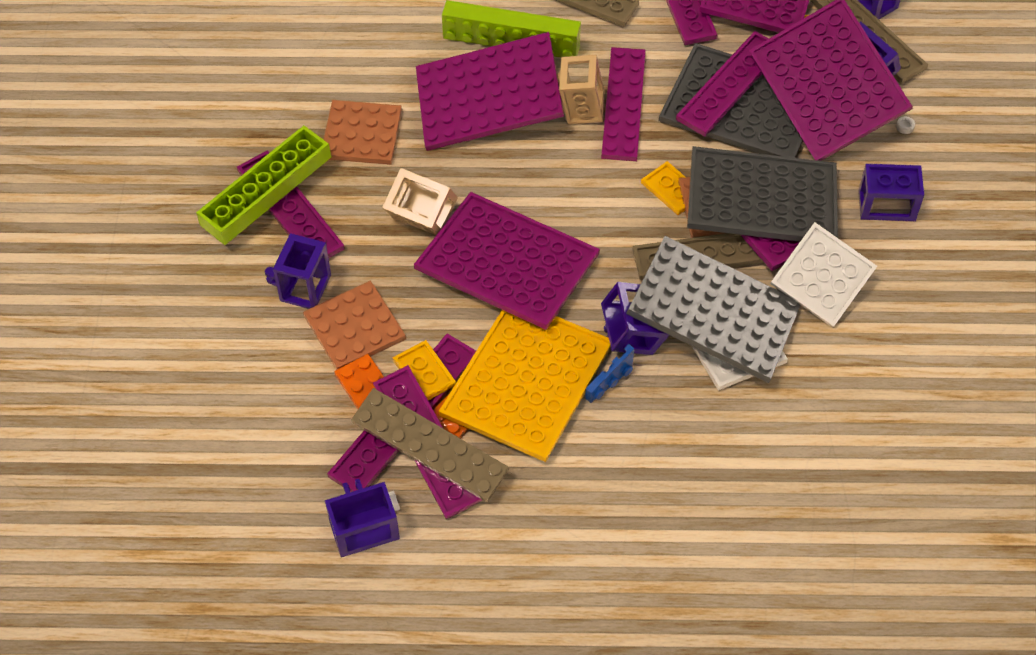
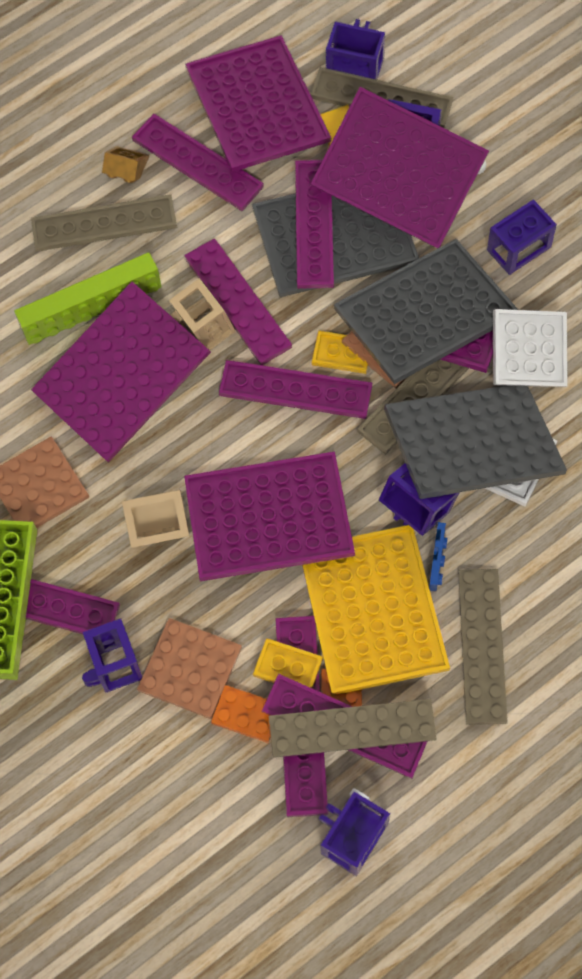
camera: 35 degrees left, 10 degrees up
none -> magenta plate [219,360,373,419]
none -> dark tan plate [458,569,507,725]

